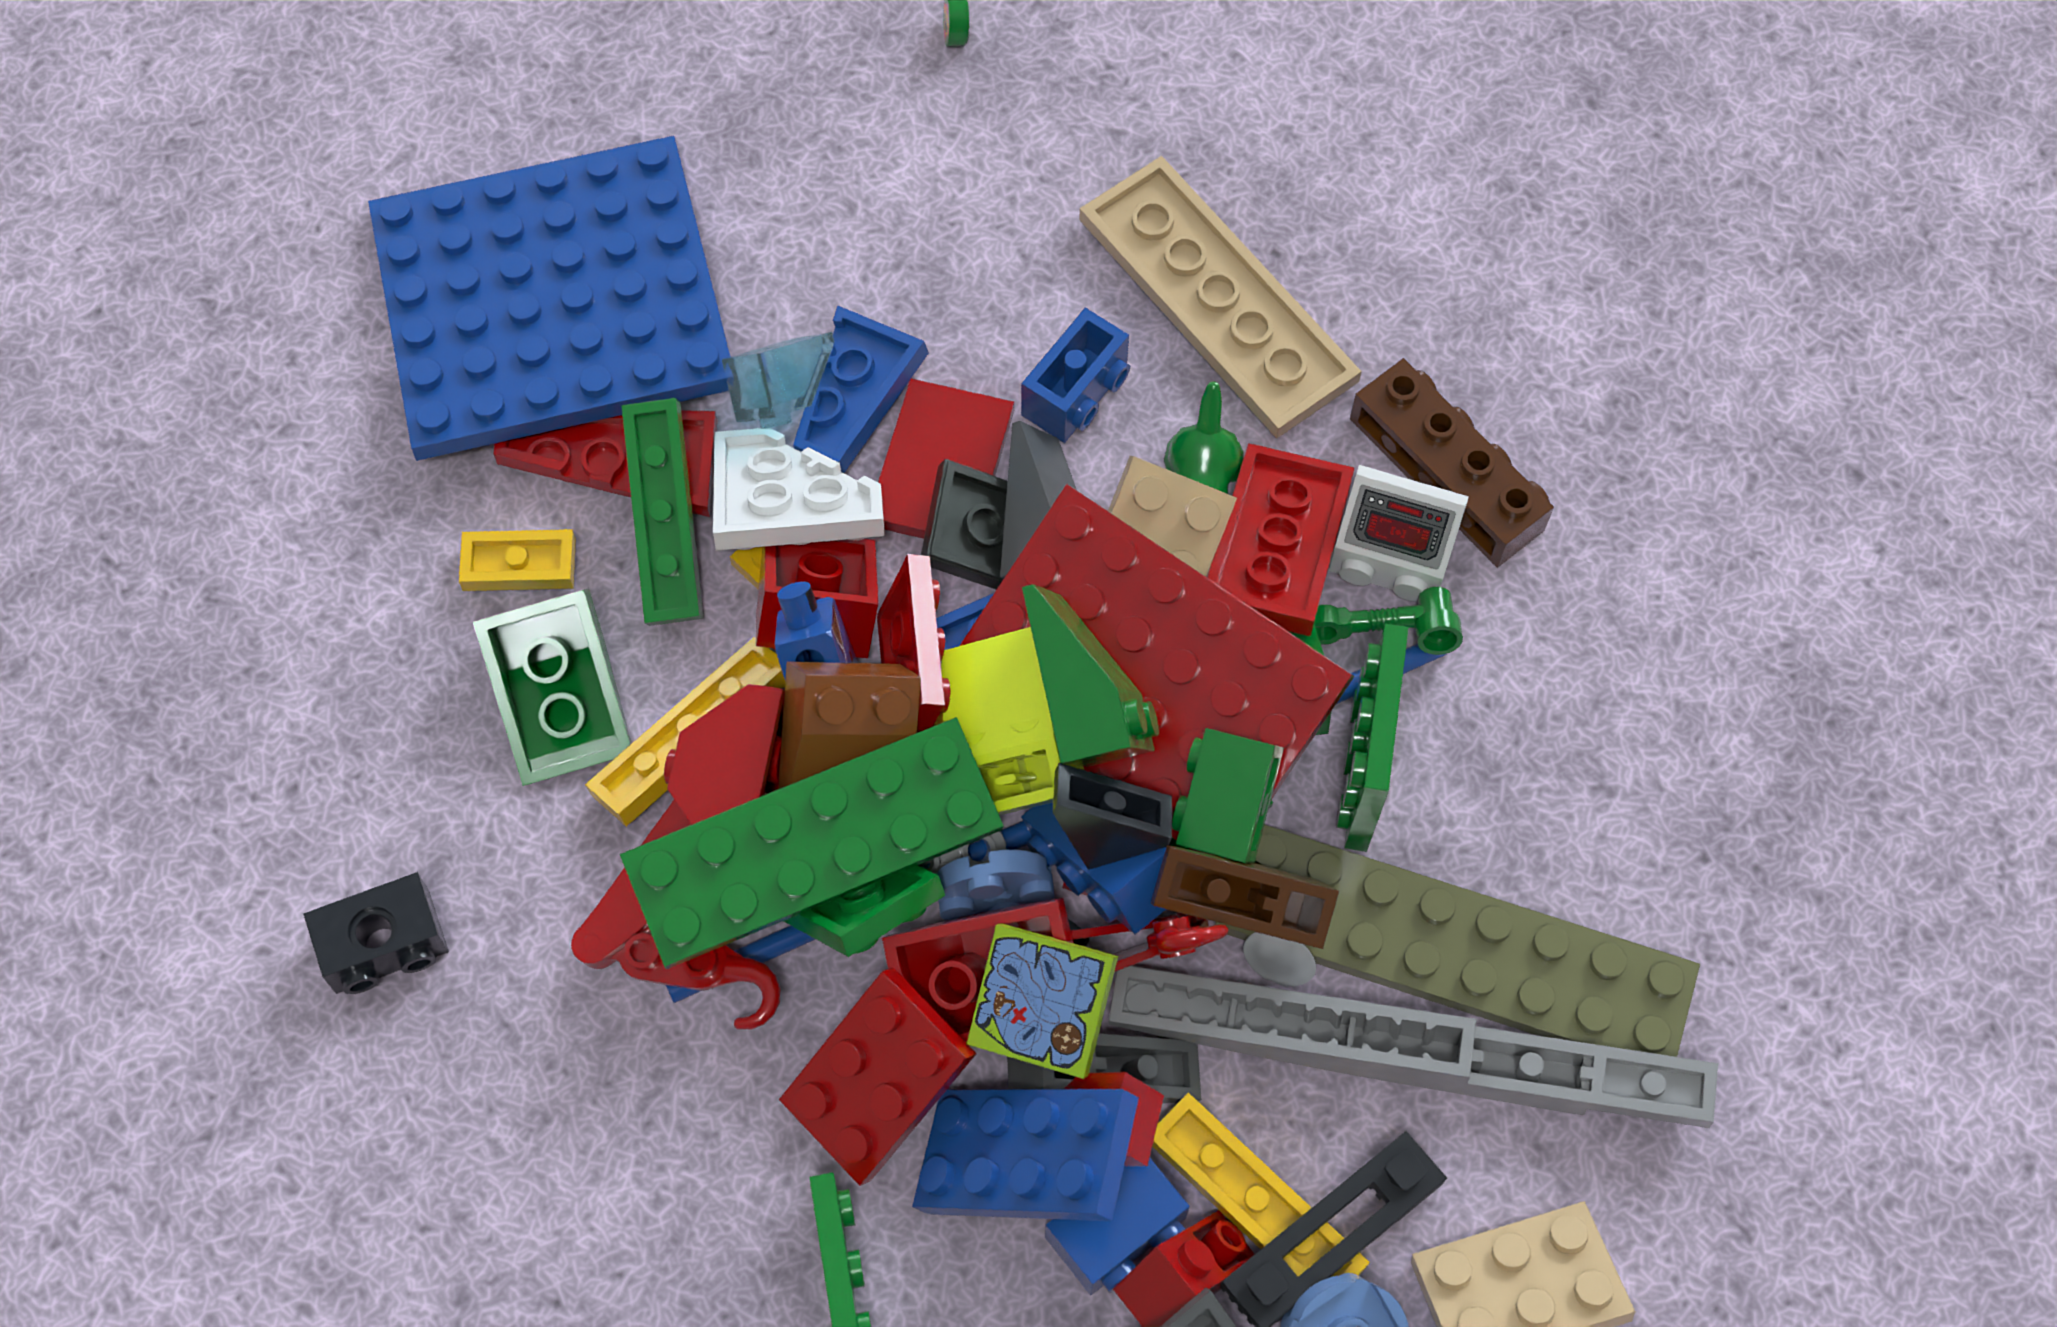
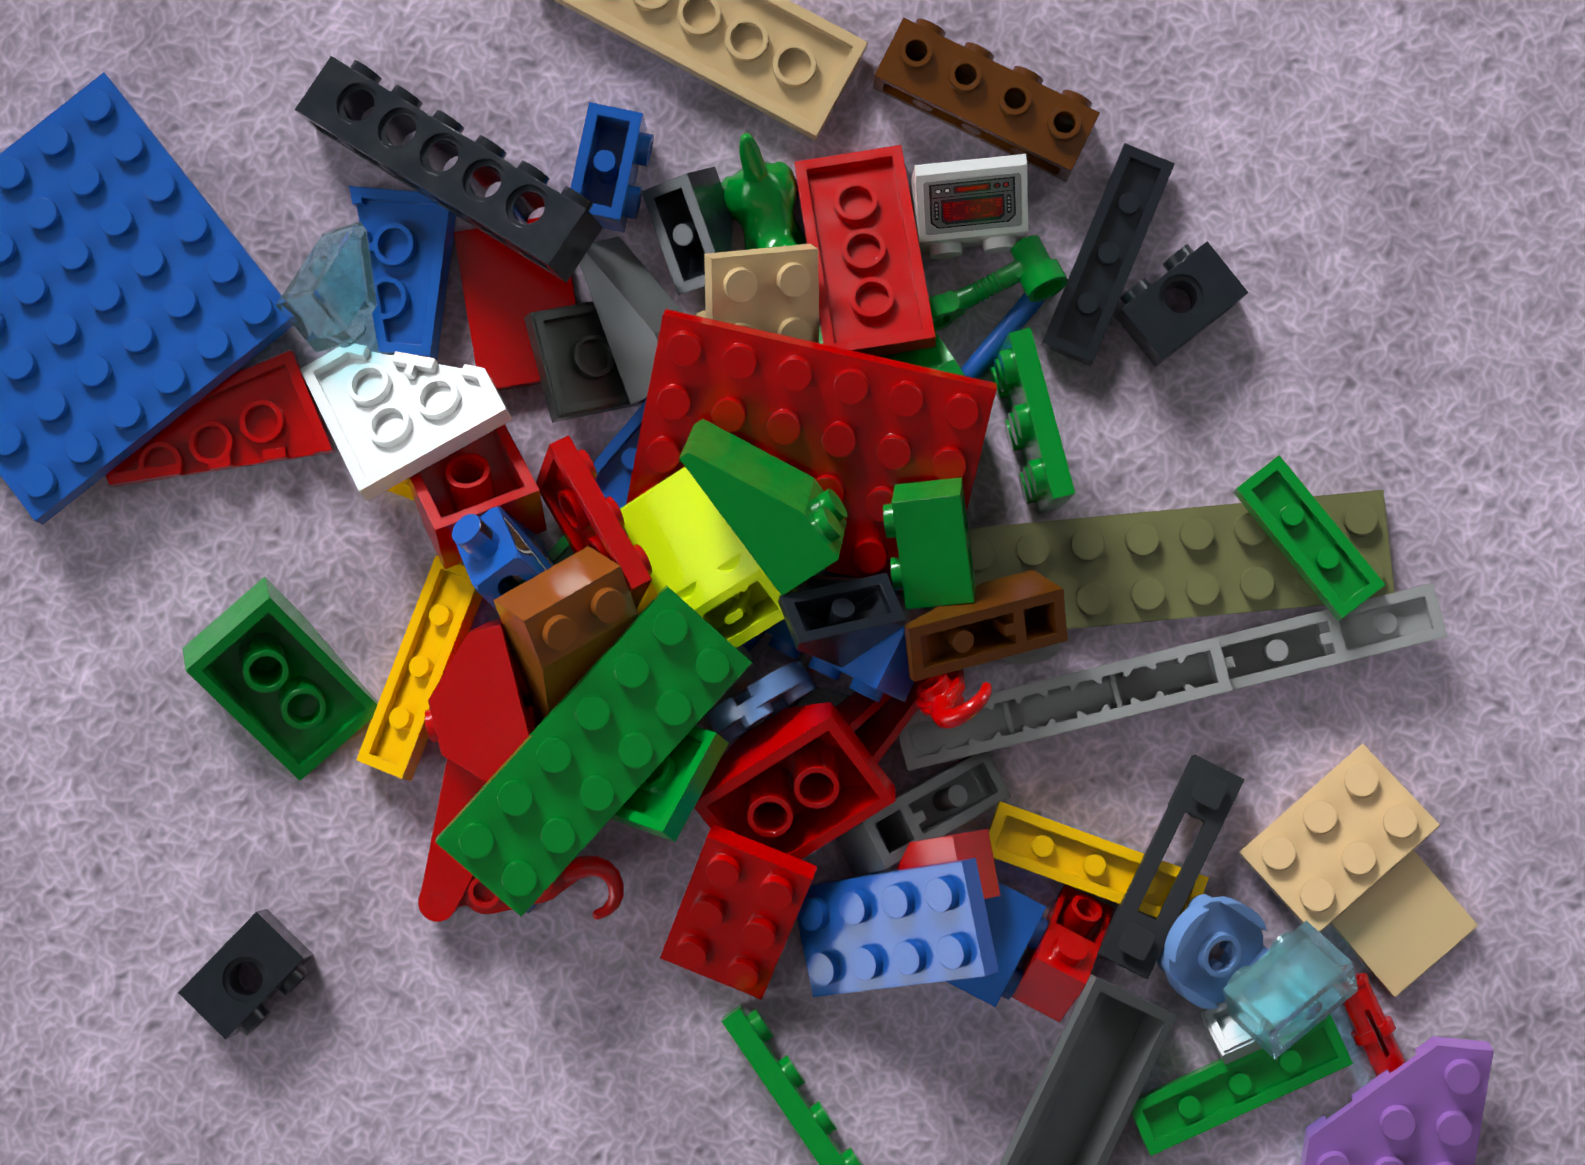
camera: 20 degrees left, 20 degrees up
yellow plate [459,529,576,591] -> none
green plate [621,398,704,626] -> none
tile [967,923,1118,1079] -> none
none -> black brick [294,56,603,283]
none -> black slope [641,167,734,296]
none -> black plate [1040,143,1175,366]
none -> black brick [1115,241,1249,367]
none -> green plate [1233,455,1386,622]

